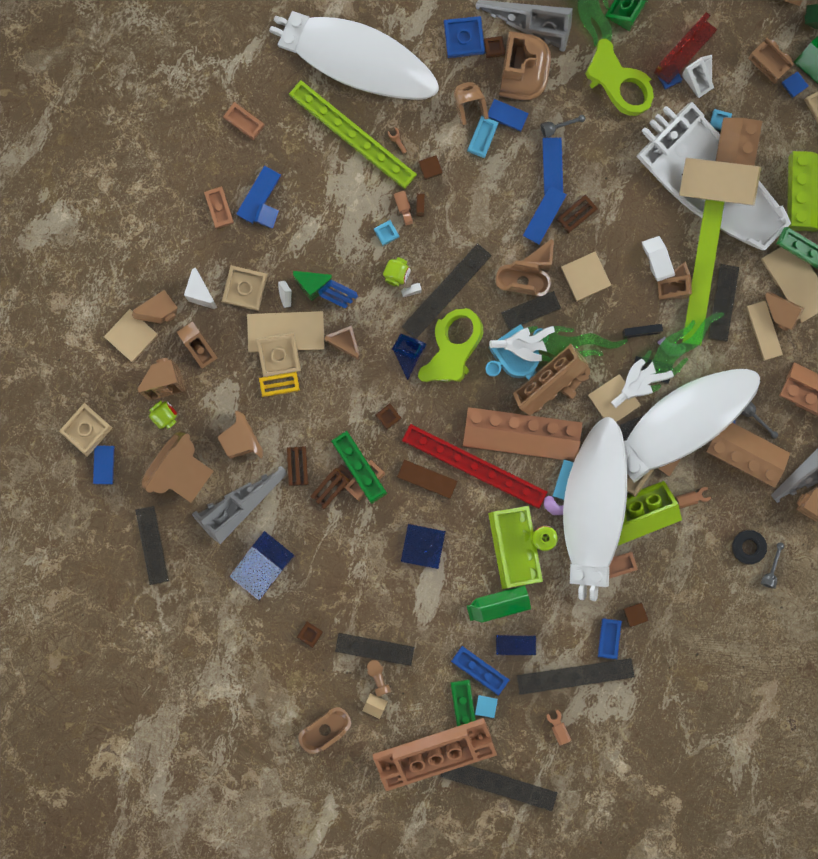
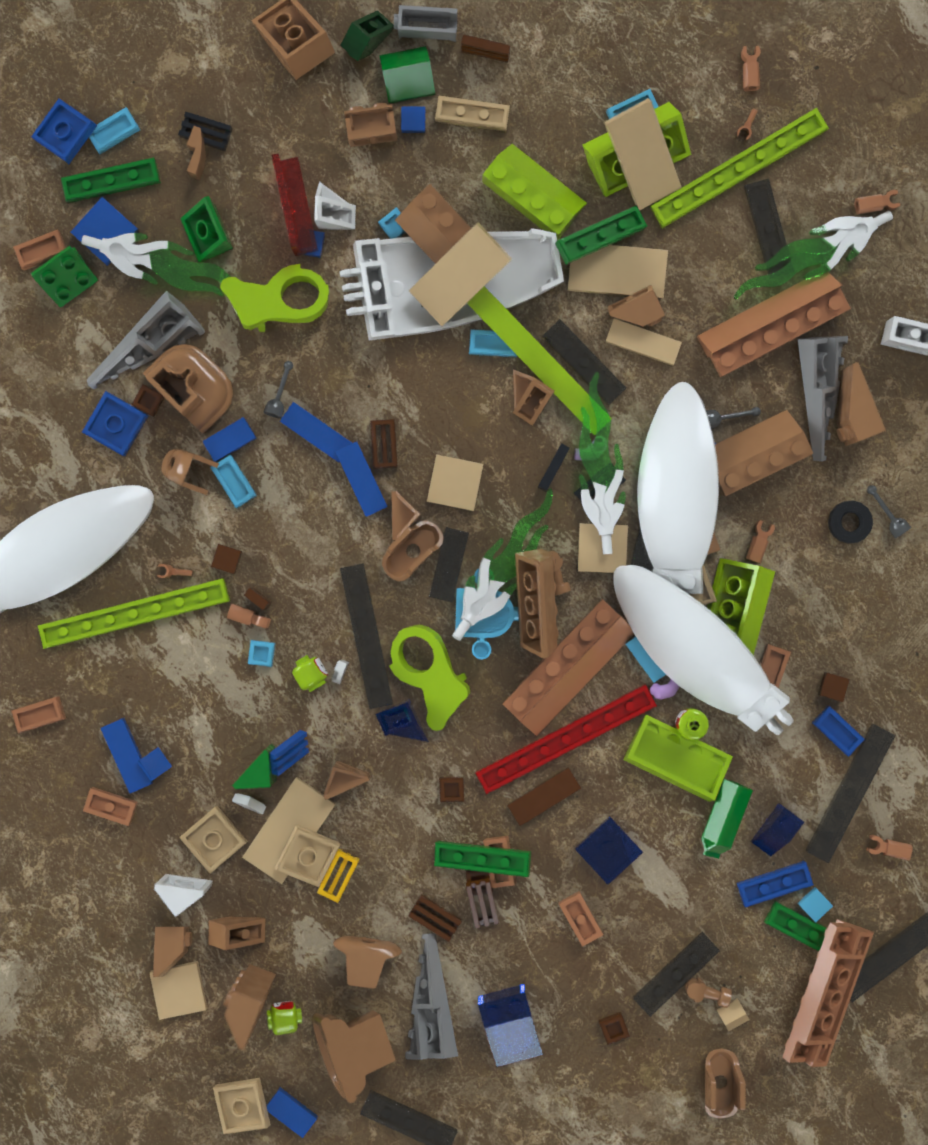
camera: 55 degrees left, 5 degrees up
white slope [642,236,675,282] -> none
none -> medium azure tile [469,329,517,357]
none -> nougat plate [558,891,603,947]

